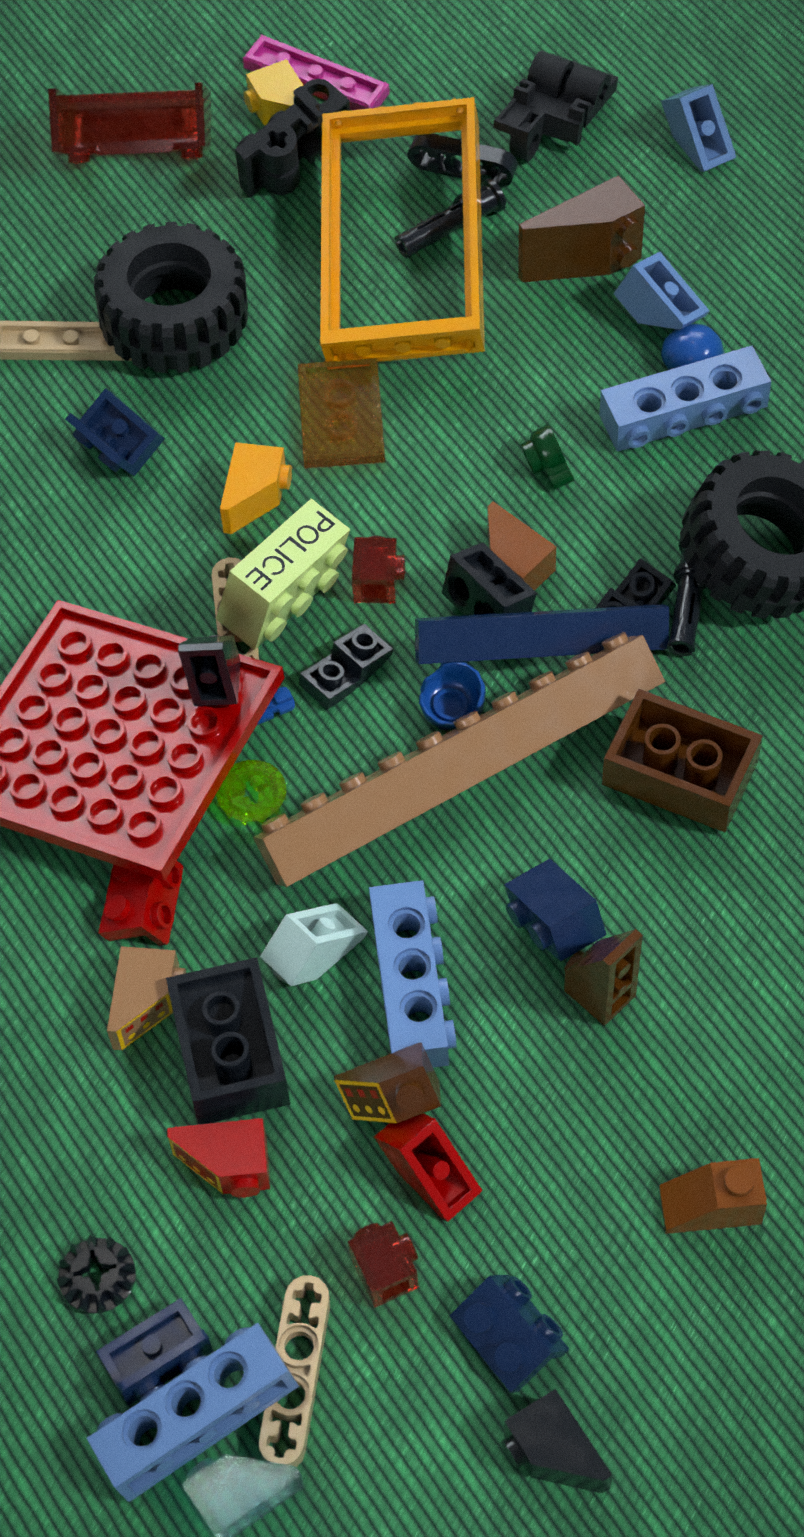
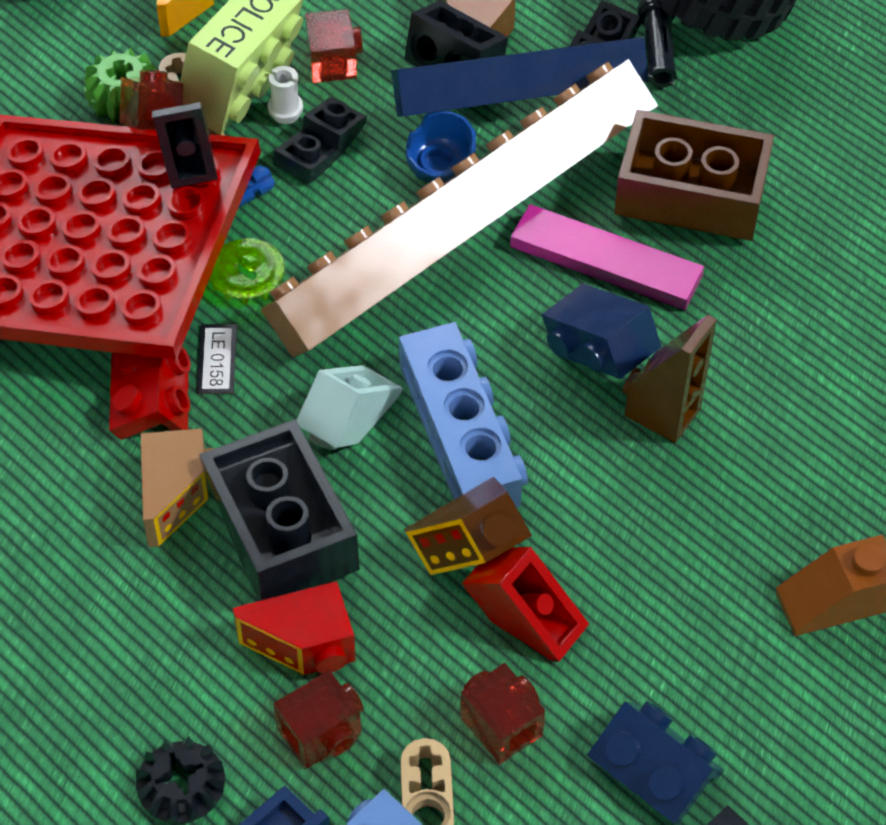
camera: 15 degrees left, 5 degrees down
none -> bright green gear [83,48,161,124]
none -> clear red brick [120,70,183,130]
none -> sticker [197,324,237,393]
none -> white pin [267,66,304,124]
none -> clear red brick [274,670,364,769]
none -> tile [510,204,704,311]

